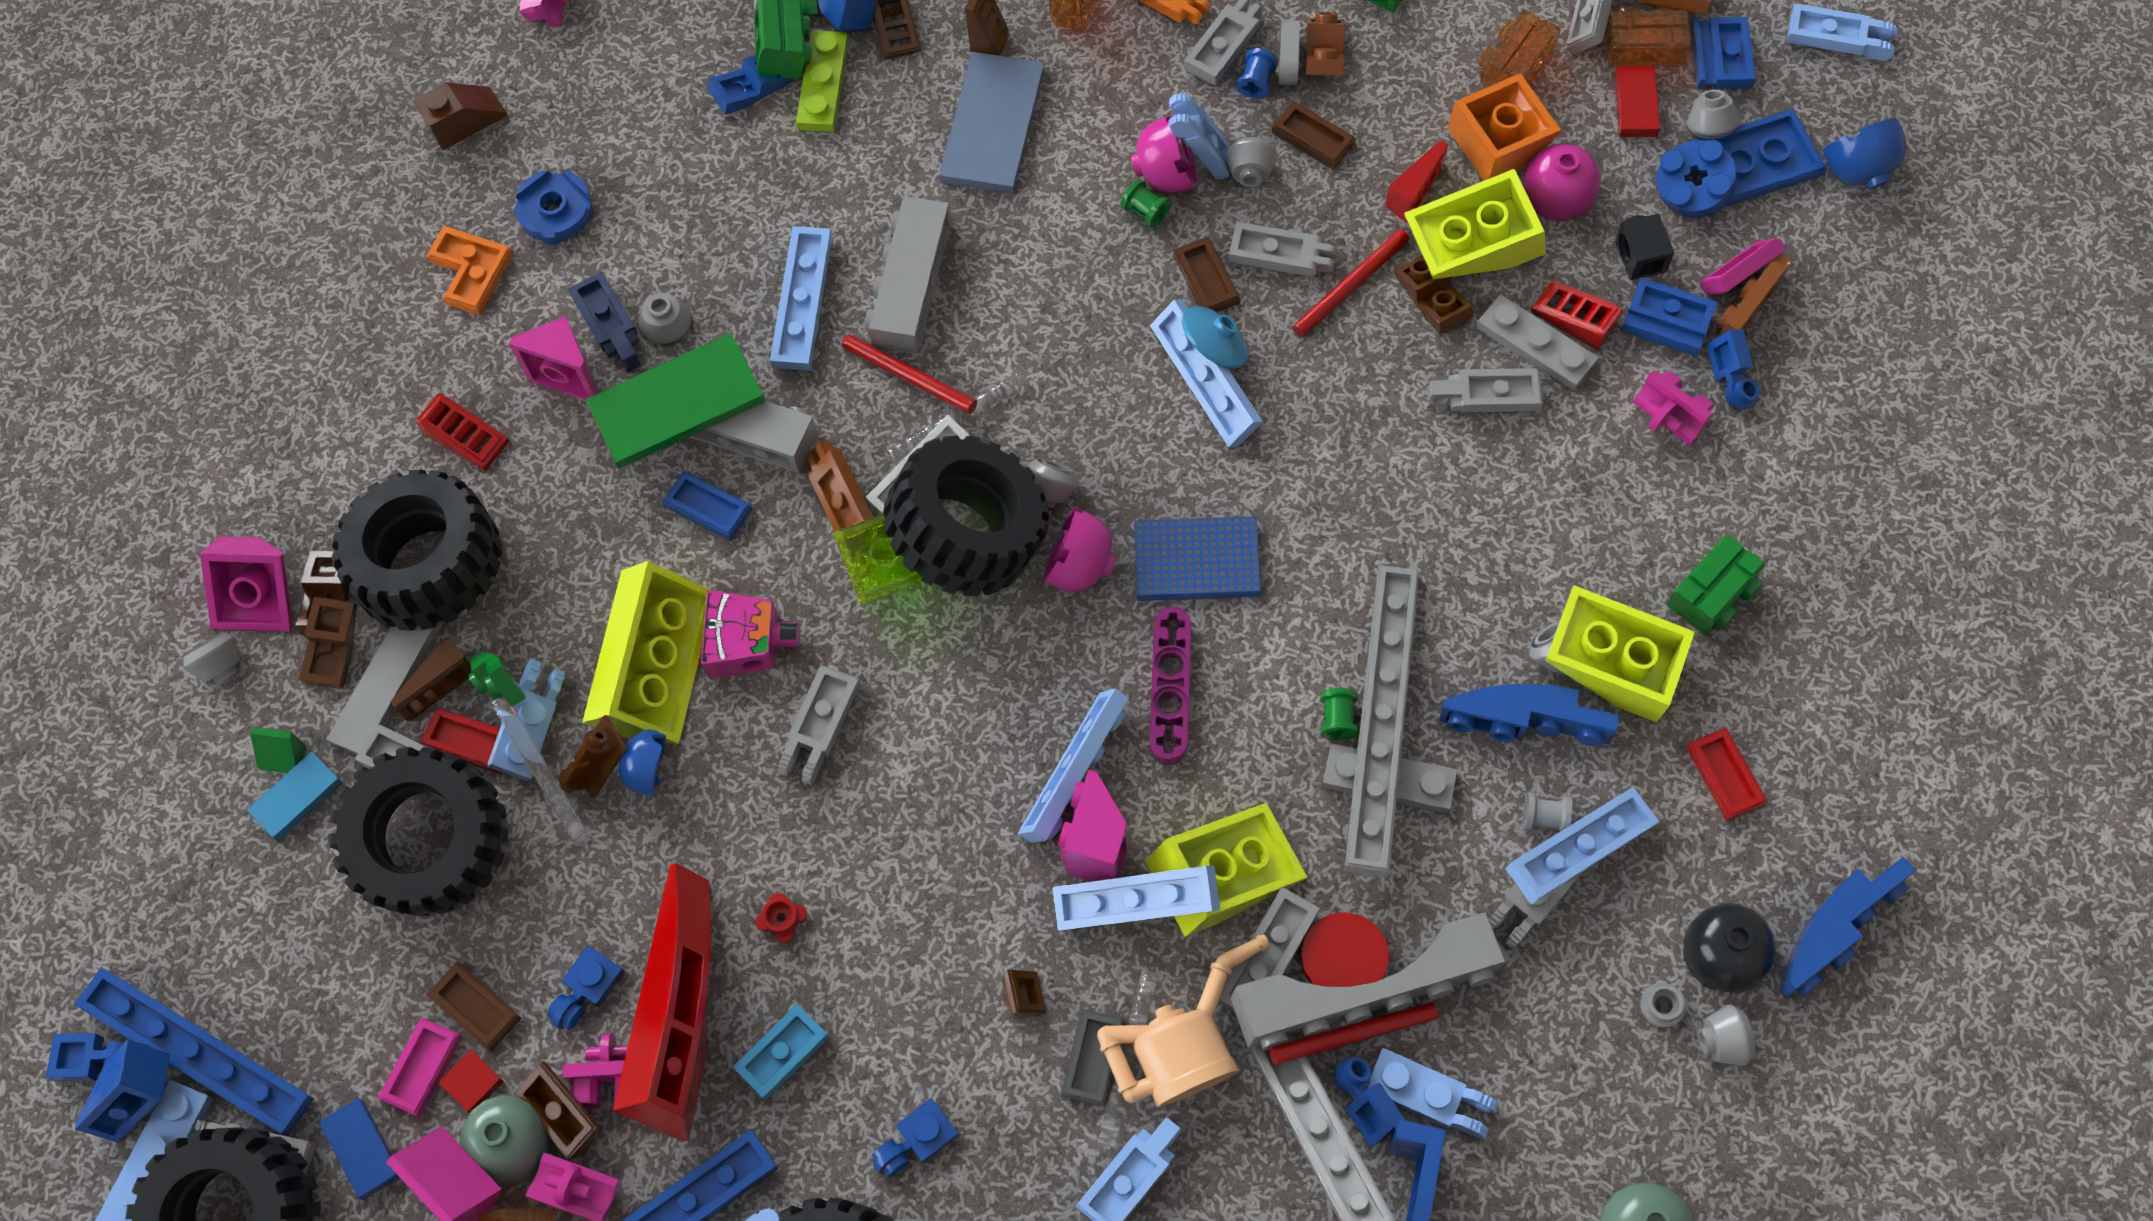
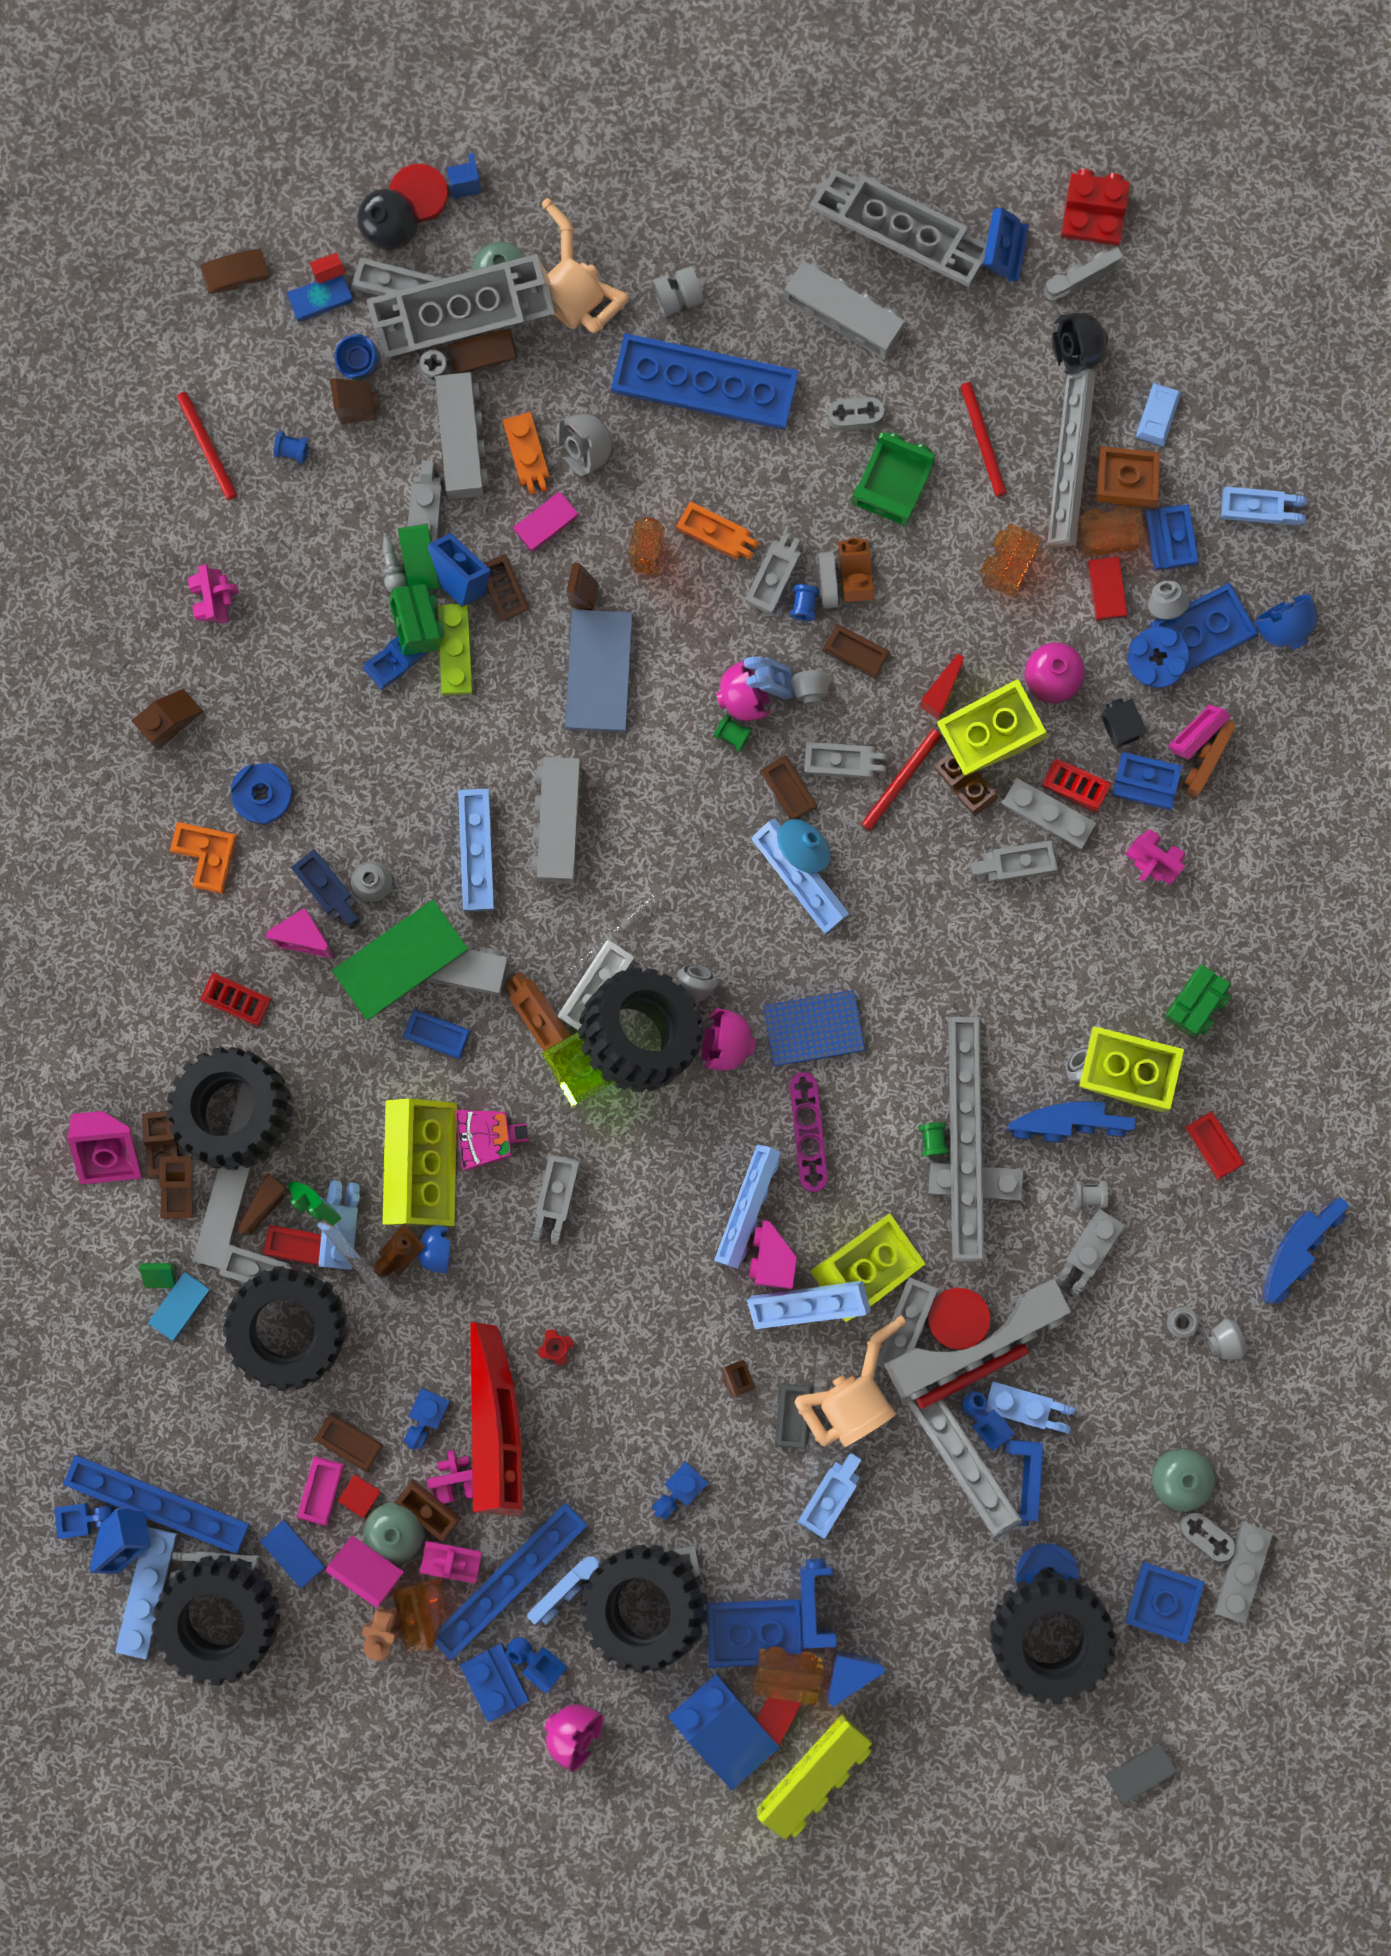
camera: 10 degrees left, 15 degrees up
light grey cone [183,632,240,685] -> none
dark azure plate [733,1004,830,1101] -> none
red bar [842,334,977,414] -> none
orange slope [1448,73,1561,181] -> none
light blue plate [1505,787,1660,905] -> none
black cylinder [1683,903,1776,994] -> none
blue plate [1706,329,1760,410] -> none

